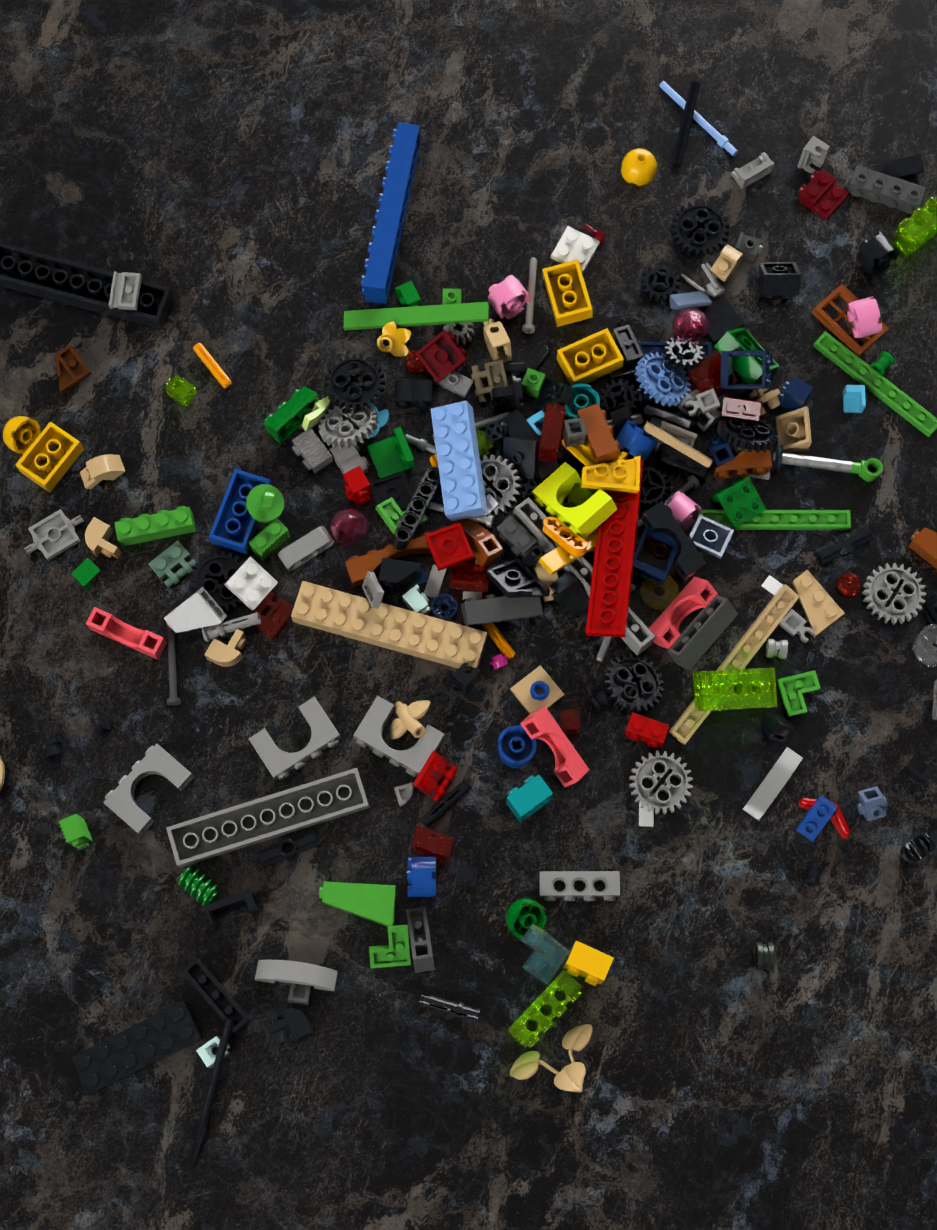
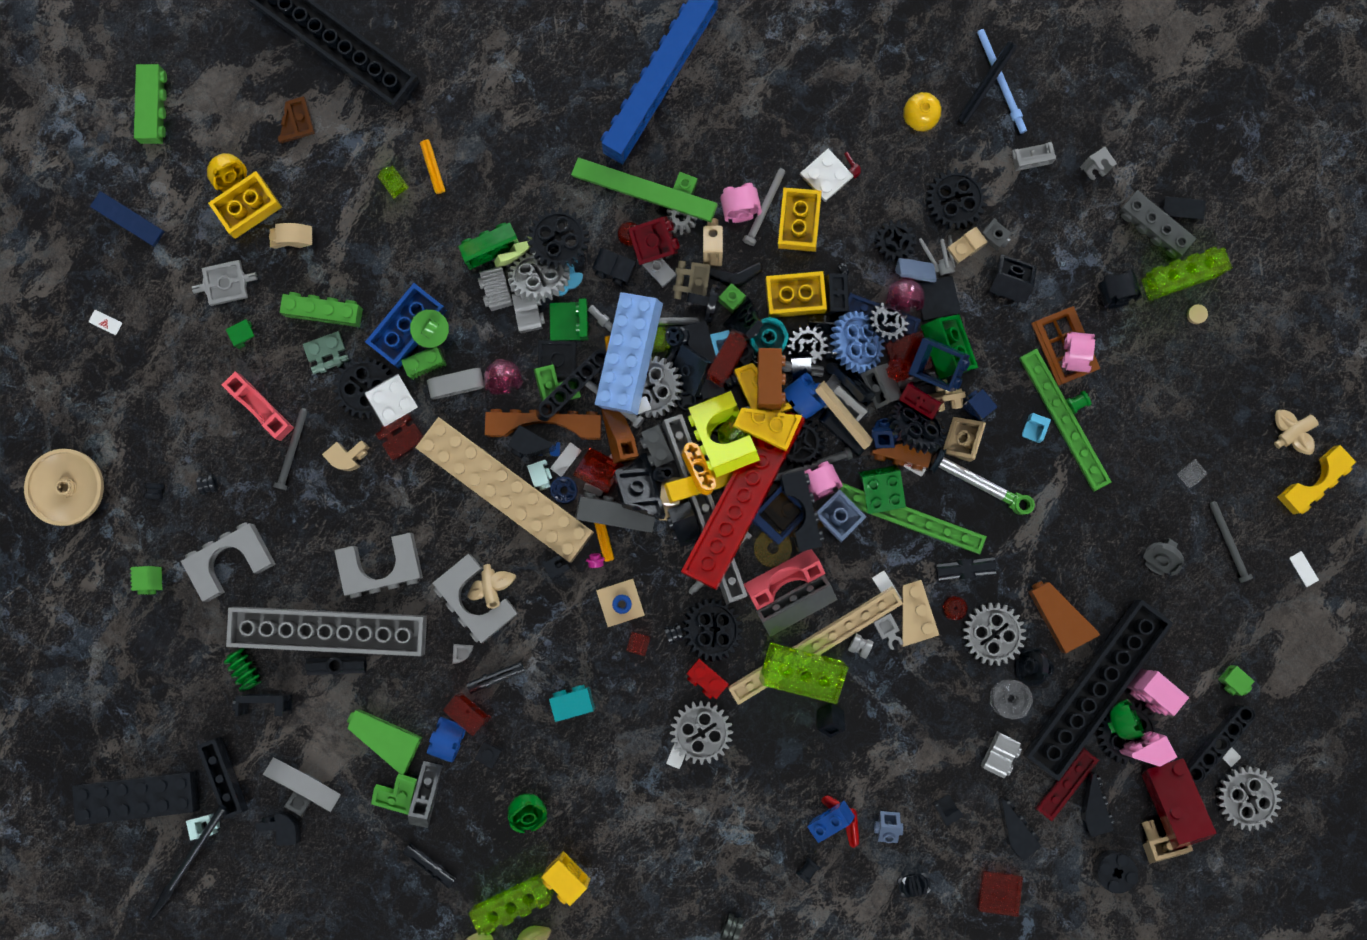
camera: 20 degrees right, 10 degrees up
tan brick [85,517,121,559] -> none
light grey plate [109,271,142,310] -> none
slope [164,586,227,633] -> none
light grey pin [202,612,261,642] -> none
red brick [343,466,373,505] -> none
light grey plate [362,571,384,609] -> none
yellow plate [377,321,411,357] -> none
green brick [395,281,421,307] -> none
red plate [412,751,458,802] -> none
red plate [425,522,474,571] -> none
blue brick [497,725,537,768] -> none
coral arch [520,706,589,787] -> none
clear light blue brick [521,924,570,985] -> none
light grey brick [539,871,620,901] -> none
dark grey brick [562,417,587,447] -> none
light grey plate [684,388,721,416] -> none
light grey slope [742,747,803,821] -> none
bright green plate [777,670,821,718] -> none
dark red plate [798,168,849,221] -> none

